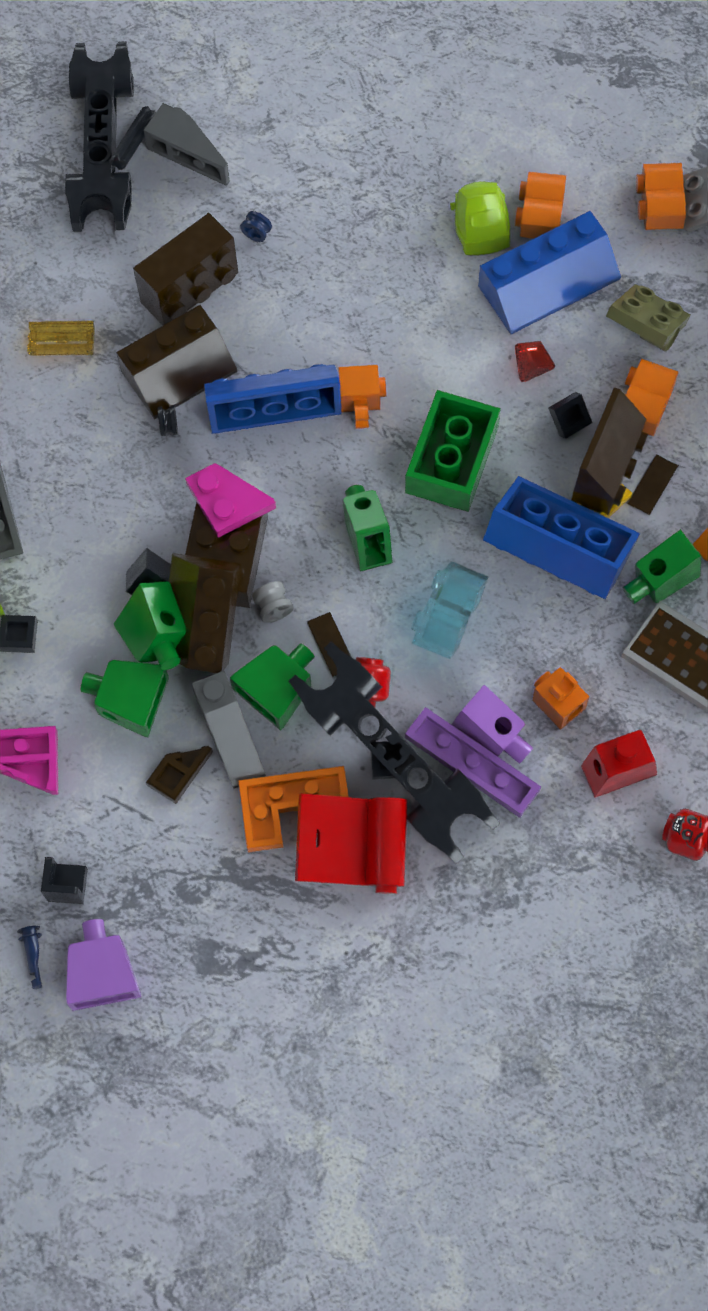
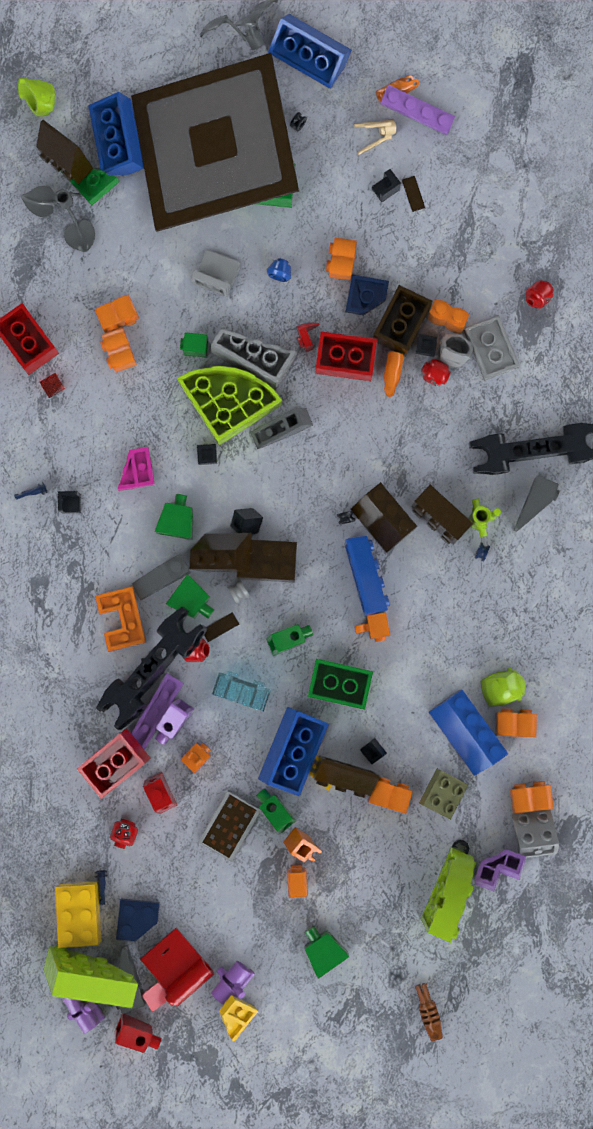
camera: 85 degrees right, 15 degrees up
clear yellow tile [27,321,95,356] -> none
medium lavender torso [66,919,141,1011] -> none
black axle [110,106,156,170] -> none
green torso [114,582,186,670] -> none
dark brown tile [146,746,213,804] -> none
dark pink wing [185,463,276,538] -> none
red door [295,793,407,894] -> none
clear red slope [514,341,556,382] -> none
dark brown sticker [627,454,679,515] -> none
none -> brick [77,728,151,799]
none -> lime pin [468,498,501,538]

